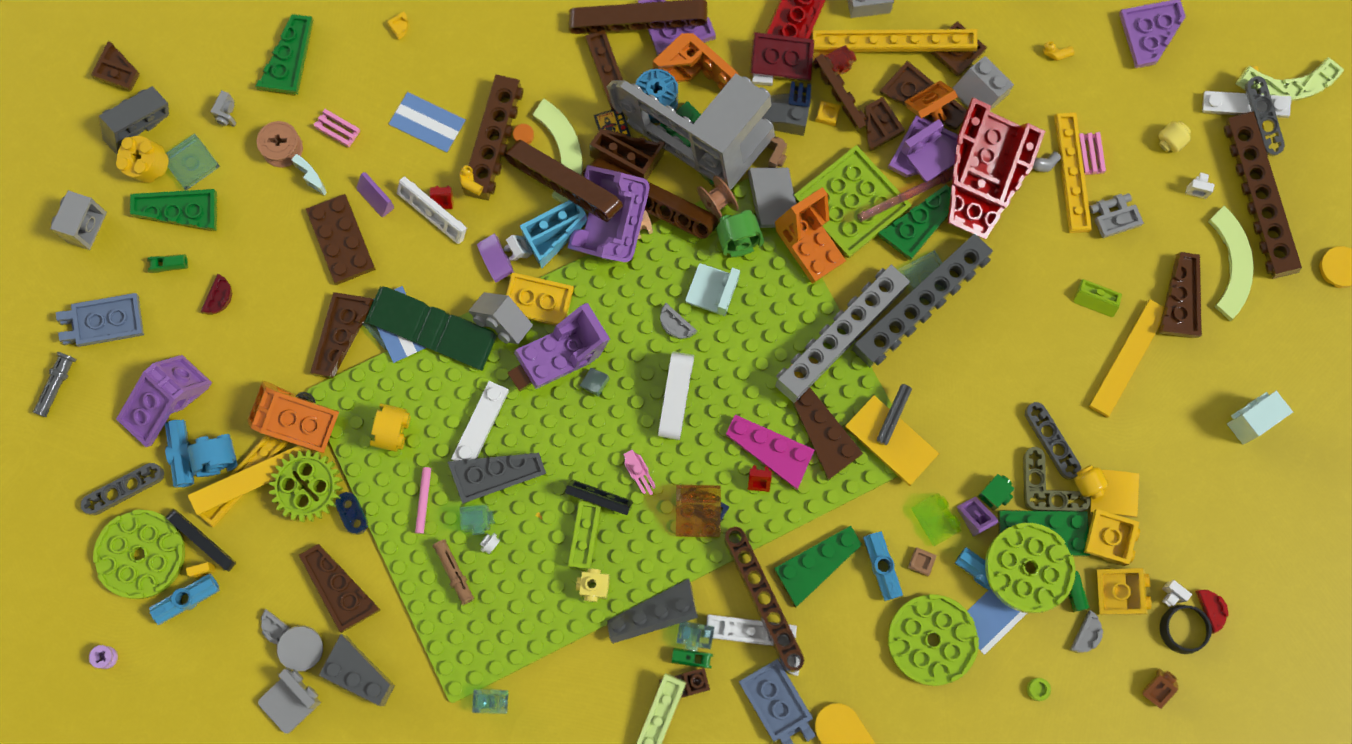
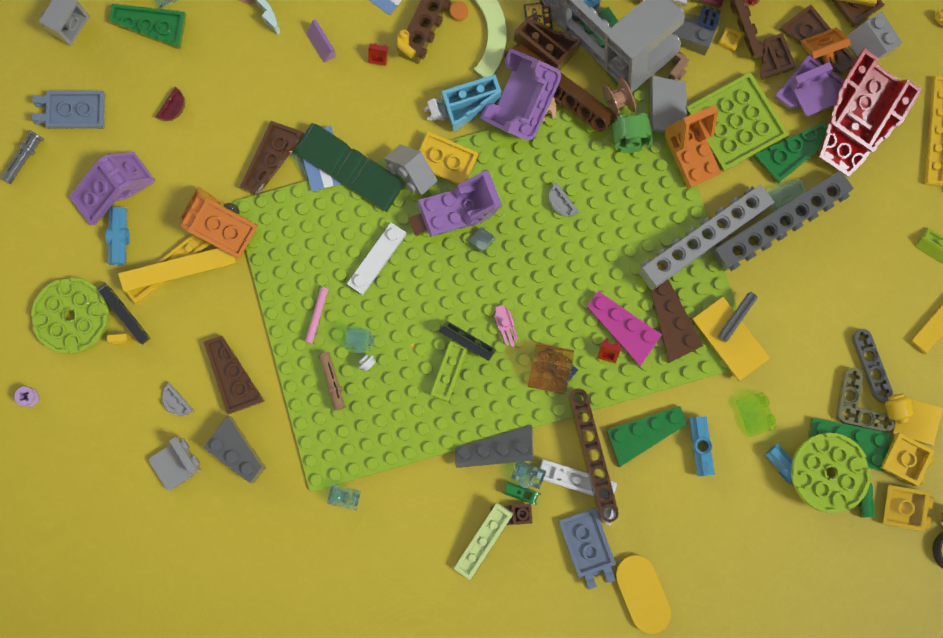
camera: 15 degrees right, 5 degrees up
dark grey beam [81,463,164,516] -> none
green bar [147,254,188,273] -> none
dark azure piece [149,574,220,625] -> none
dark azure brick [187,434,238,477] -> none
lime gear [269,450,343,522] -> none
light grey tile [277,625,323,671] -> none
reddish brown plate [306,194,376,285] -> none
clear blue plate [335,492,368,535] -> none
yellow brick [370,403,411,452] -> none
white plate [397,176,467,244] -> none
dark grey wing [448,453,546,504] -> none
medium lavender slope [477,234,514,282] -> none
reddish brown beam [504,140,623,222] -> none
light yellow brick [576,569,610,602] -> none
white beam [658,352,694,440] -> none
light aqua bracket [685,263,740,316] -> none
bar [857,168,954,222] -> none
lime plate [888,594,979,686] -> none
medium nougat tile [908,547,937,576] -> none
medium lavender slope [957,496,999,537] -> none
medium blue sticker [968,589,1027,655] -> none
green brick [977,474,1015,511] -> none
lime tile [1027,678,1051,701] -> none
light grey arm [1033,152,1061,172] -> none
light grey tile [1070,610,1103,653] -> none
dark orange bracket [1142,668,1179,709] -> none

